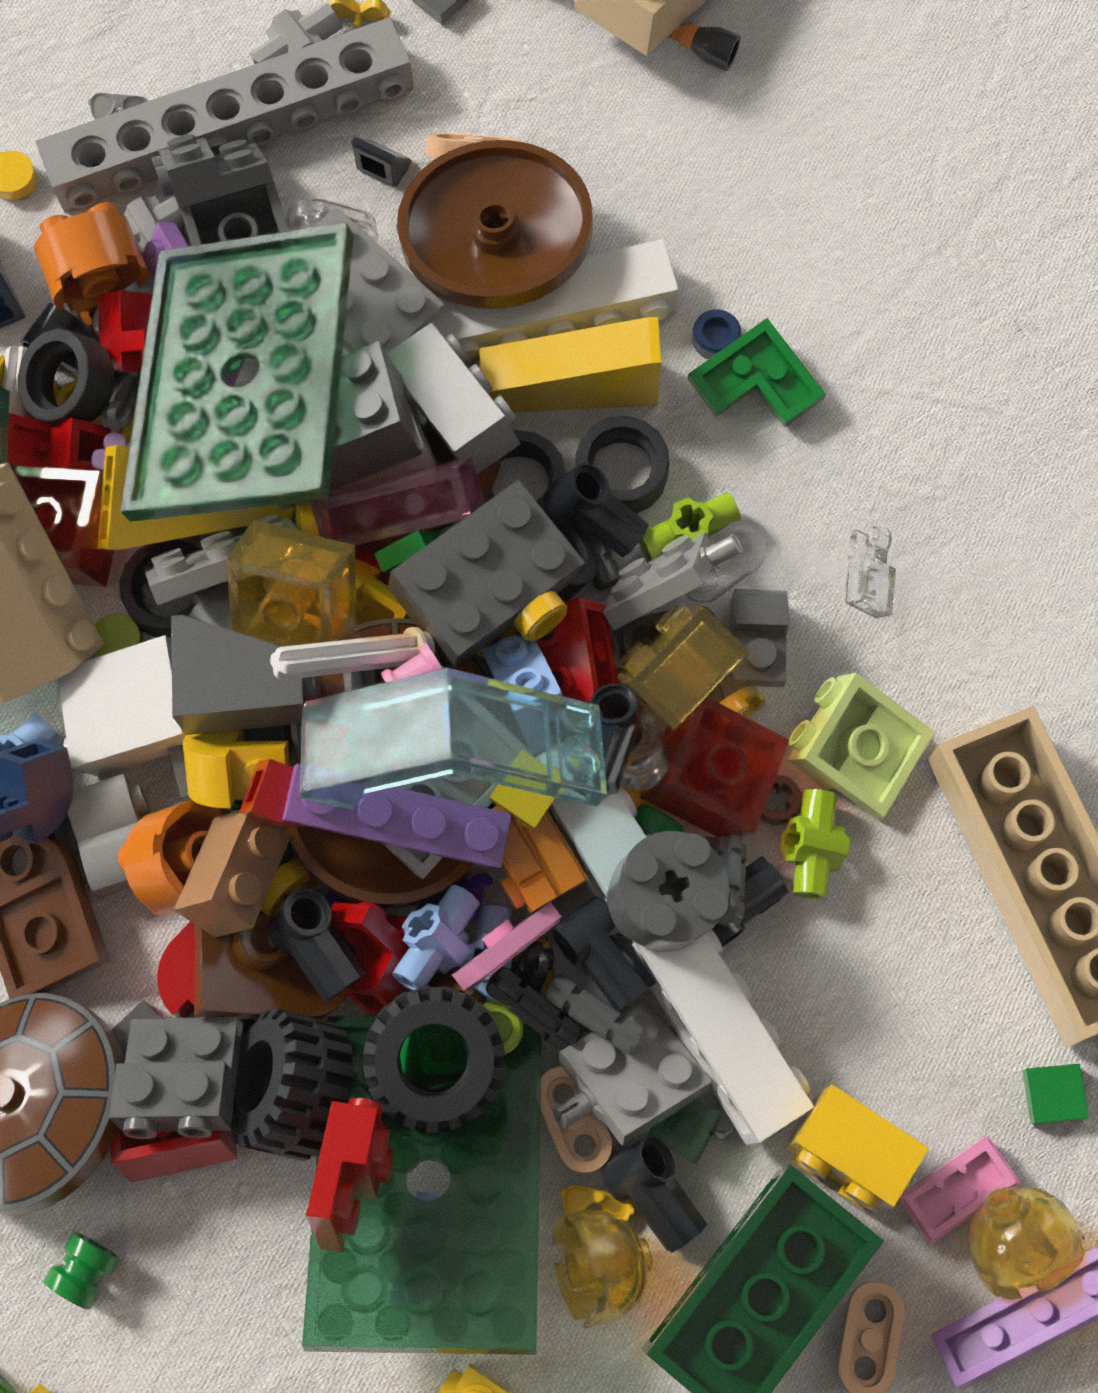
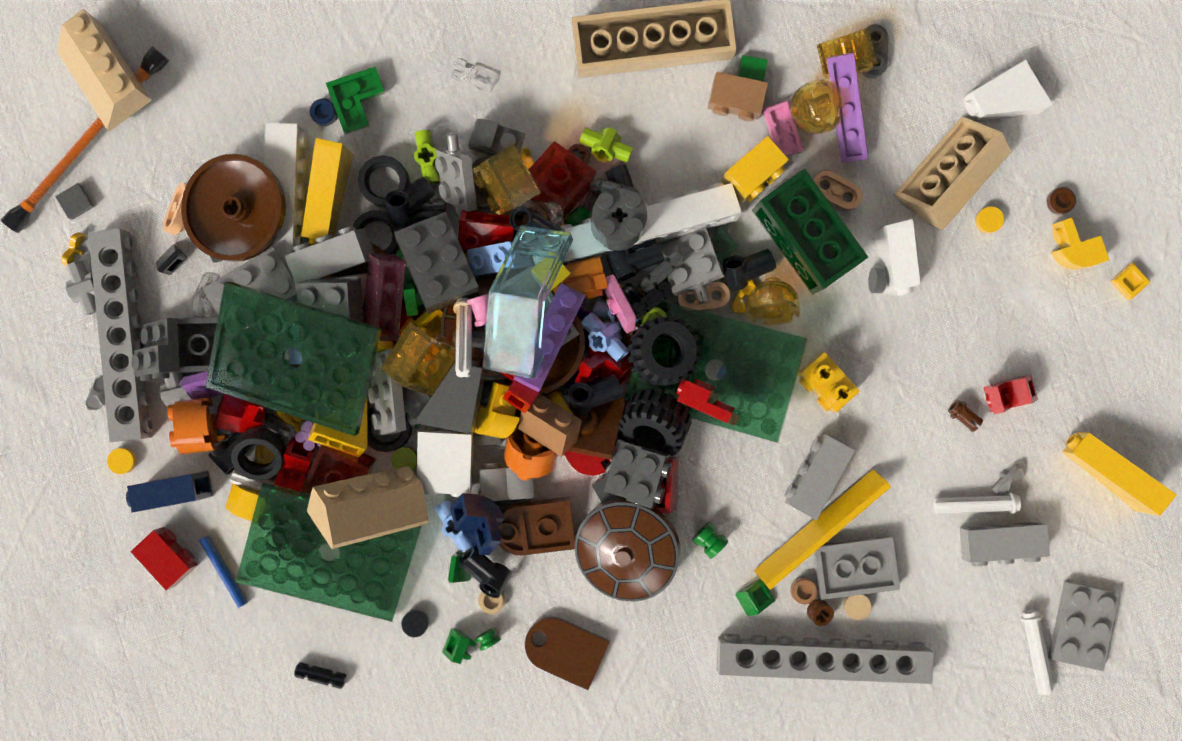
camera: 75 degrees left, 15 degrees up
yellow tile [514,591,568,641] -> none
yellowish green plate [787,673,935,818] -> none
none -> medium nougat brick [707,72,768,121]

